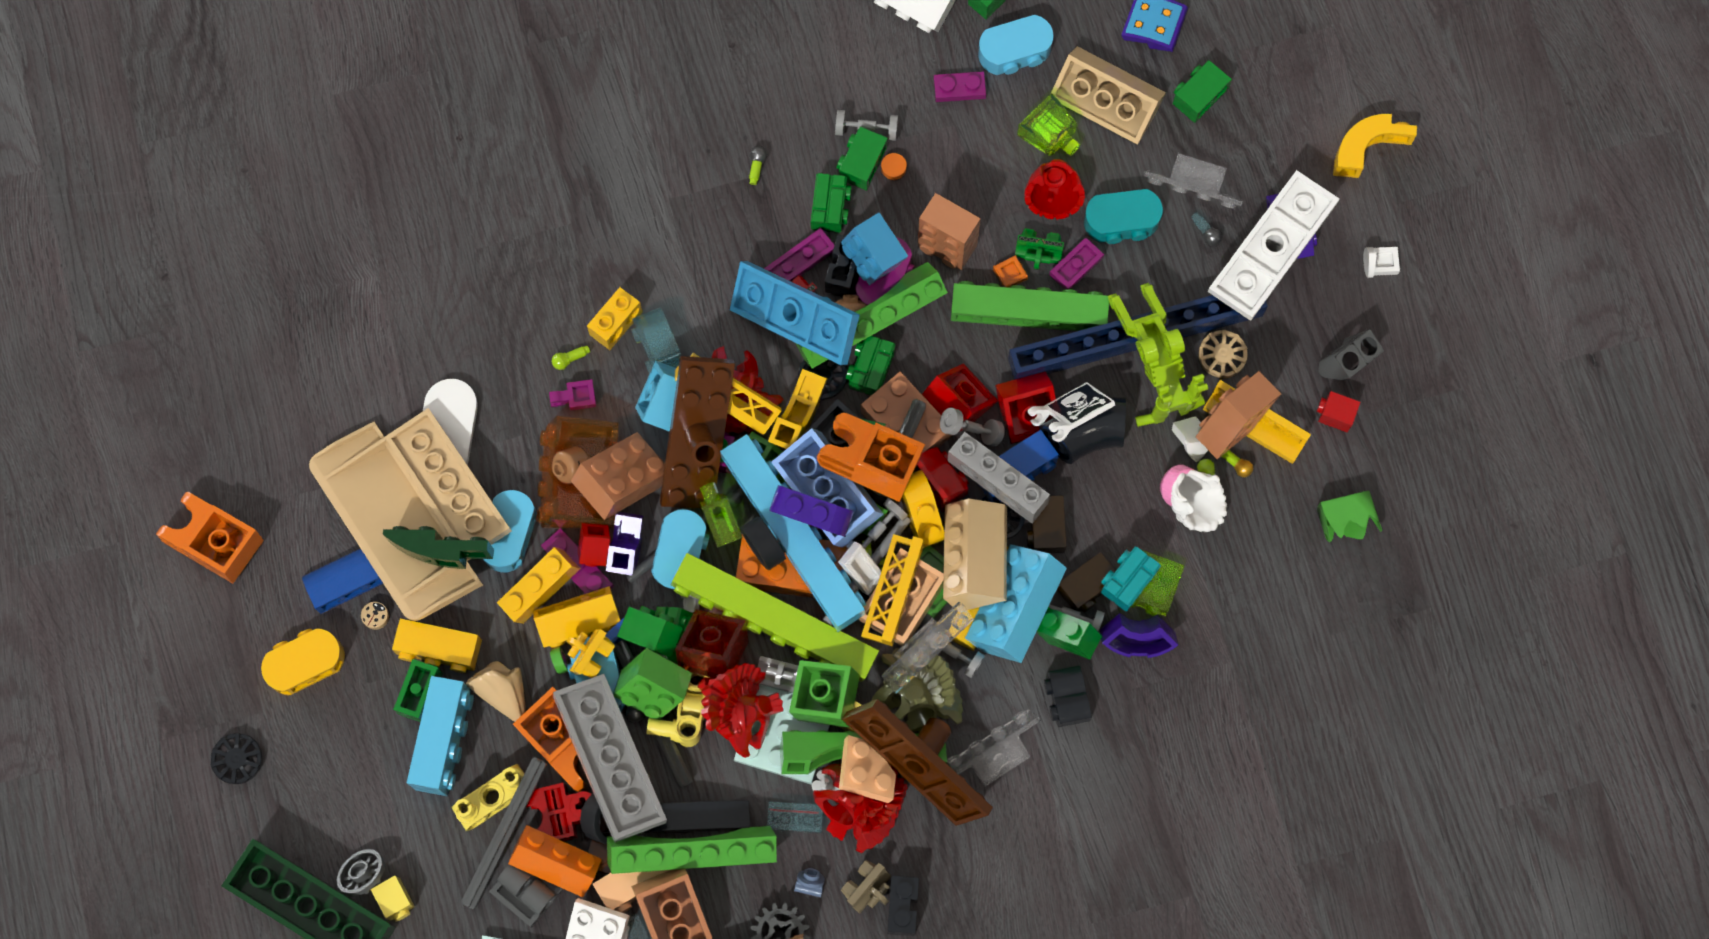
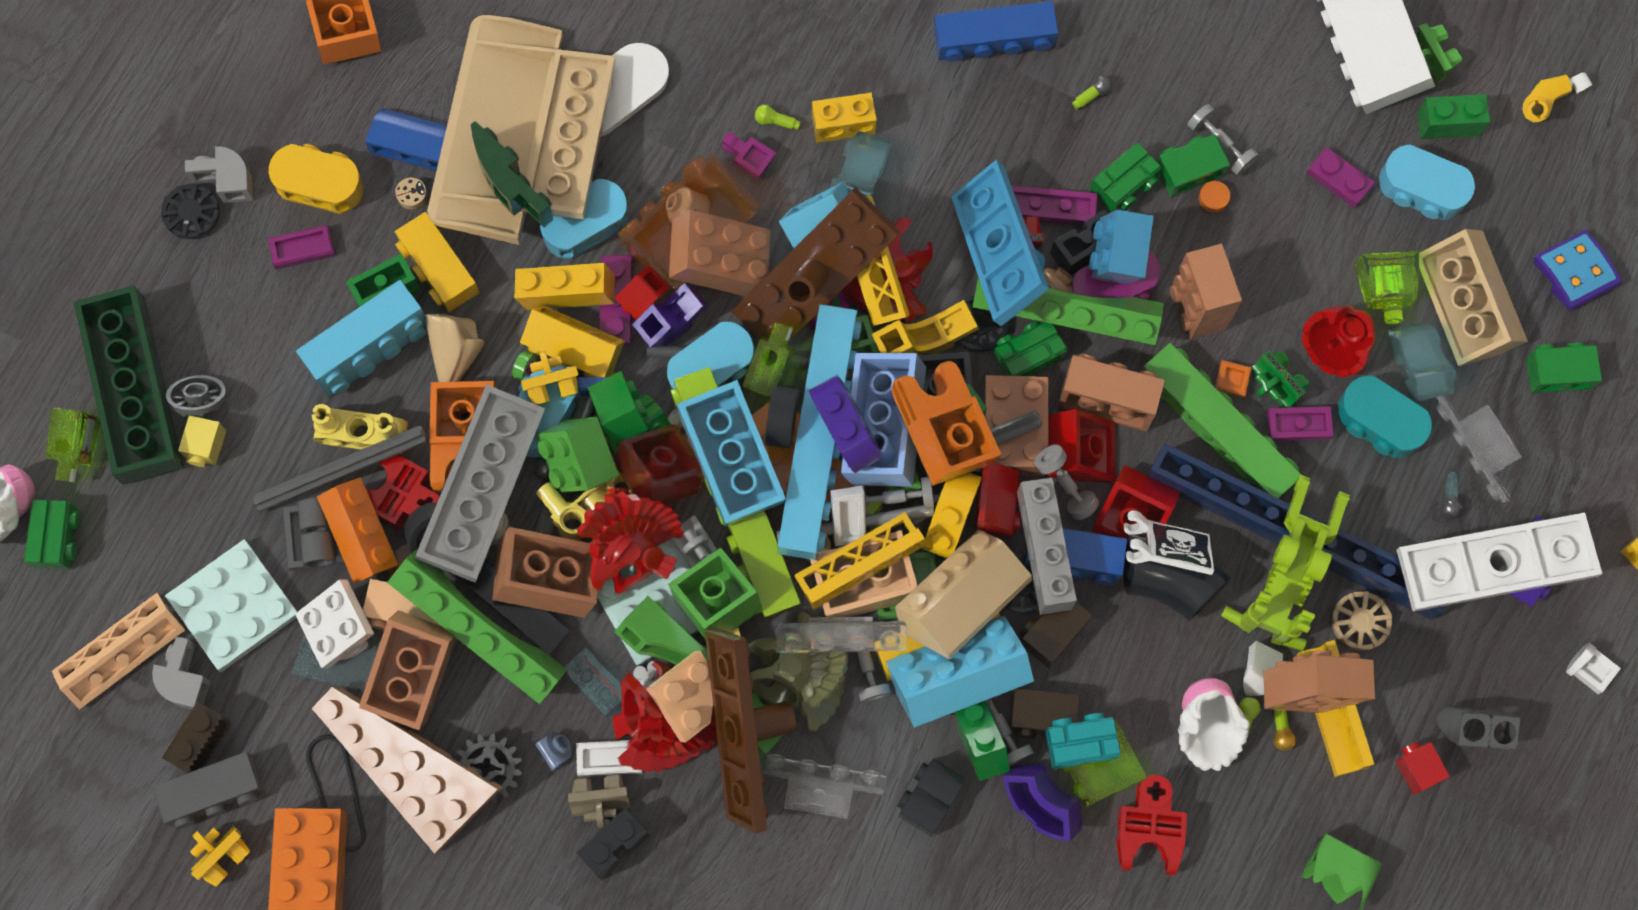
camera: 40 degrees right, 0 degrees up
none -> light grey brick [185,147,254,203]
none -> magenta tile [268,225,336,270]
none -> nougat brick [492,527,598,618]
none -> white tile [576,740,642,777]
none -> medium azure brick [677,380,786,527]
none -> blue brick [933,1,1058,62]
none -> nougat brick [1057,354,1165,432]
none -> red piece [1116,775,1187,876]
none -> clear light blue brick [1388,322,1457,401]

